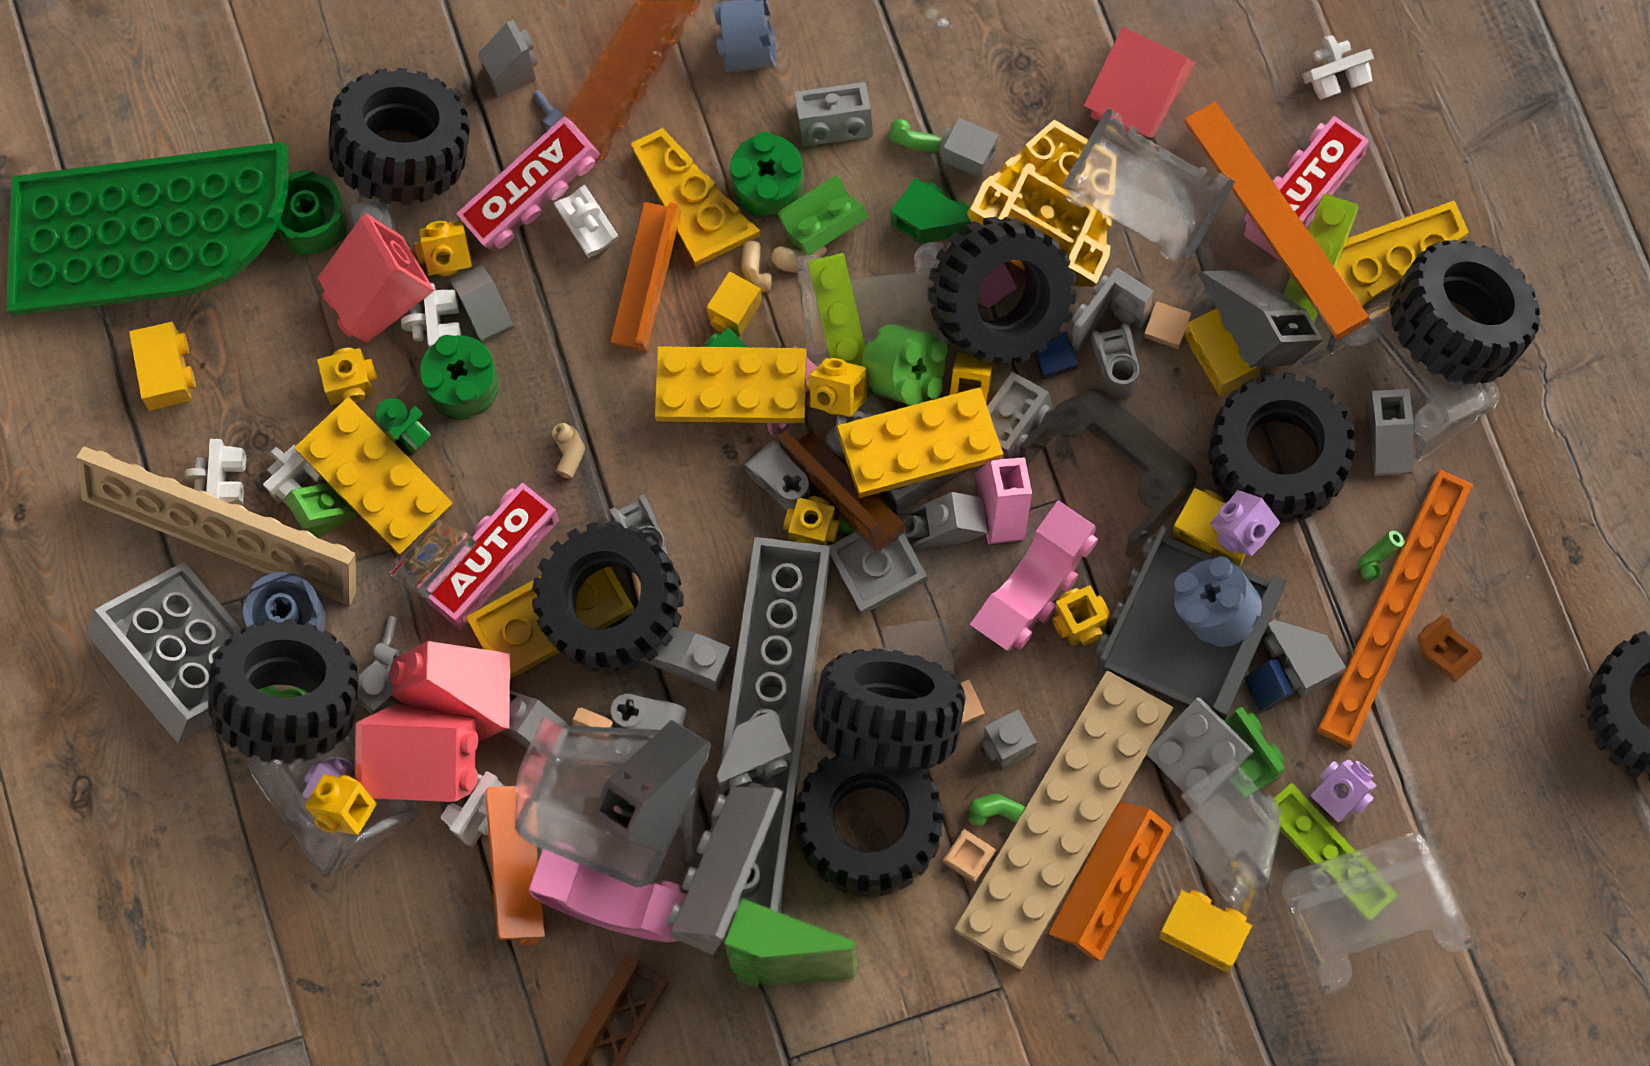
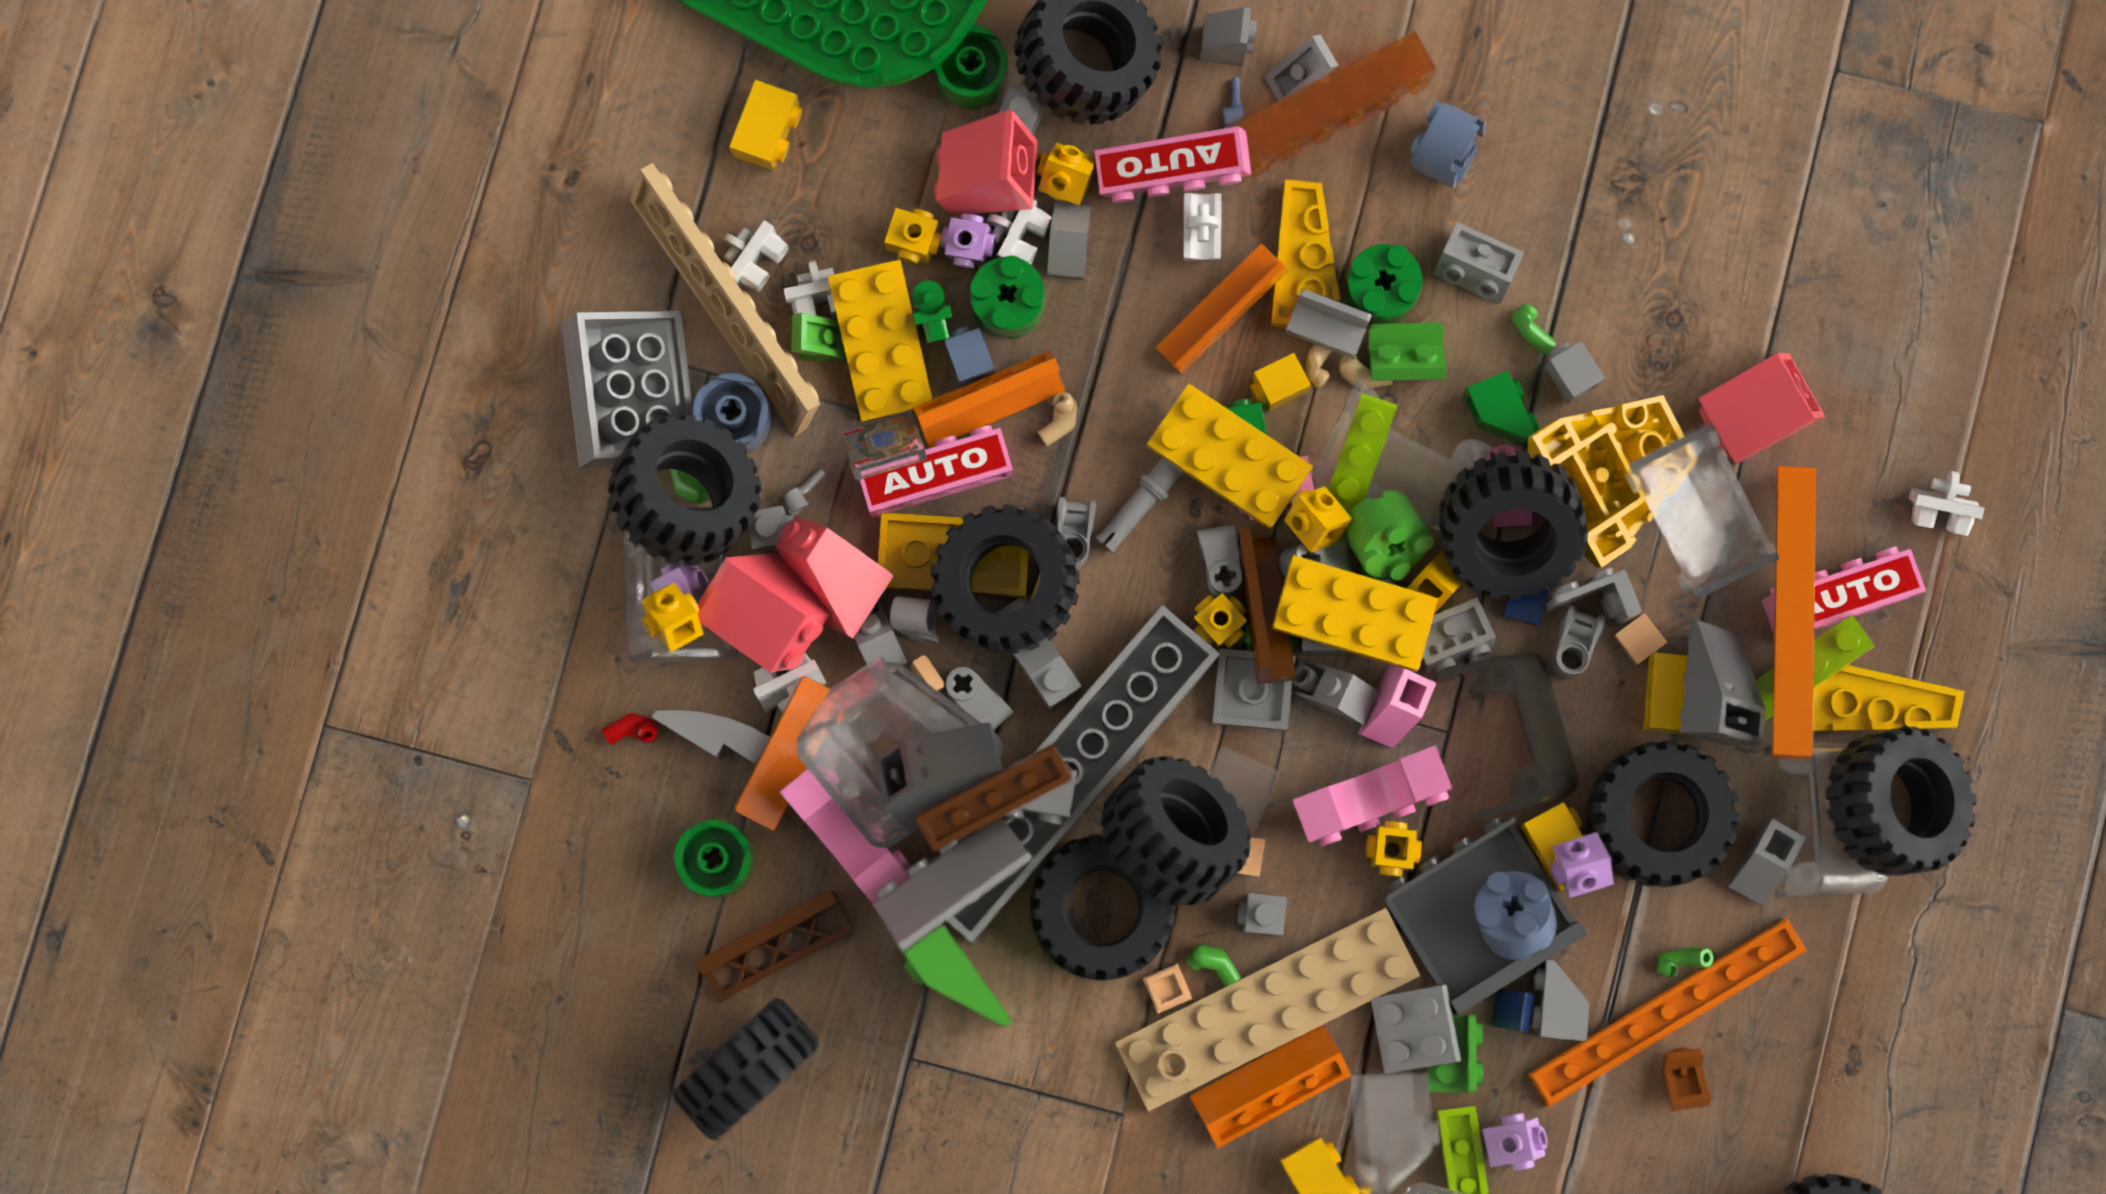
camera: 30 degrees right, 10 degrees up
none -> red arm [601,713,658,745]
none -> light grey slope [652,710,770,764]
none -> green brick [674,820,755,898]
none -> light grey piece [890,596,940,644]
none -> orange panel [913,350,1065,448]
none -> reddish brown fence [915,743,1072,852]
none -> lavender brick [940,213,996,269]
none -> sand blue brick [944,327,995,387]
none -> light grey pin [1095,457,1187,553]
none -> tan plate [1154,1046,1192,1084]
none -> light grey slope [1264,35,1339,107]
none -> light grey panel [1285,289,1371,359]

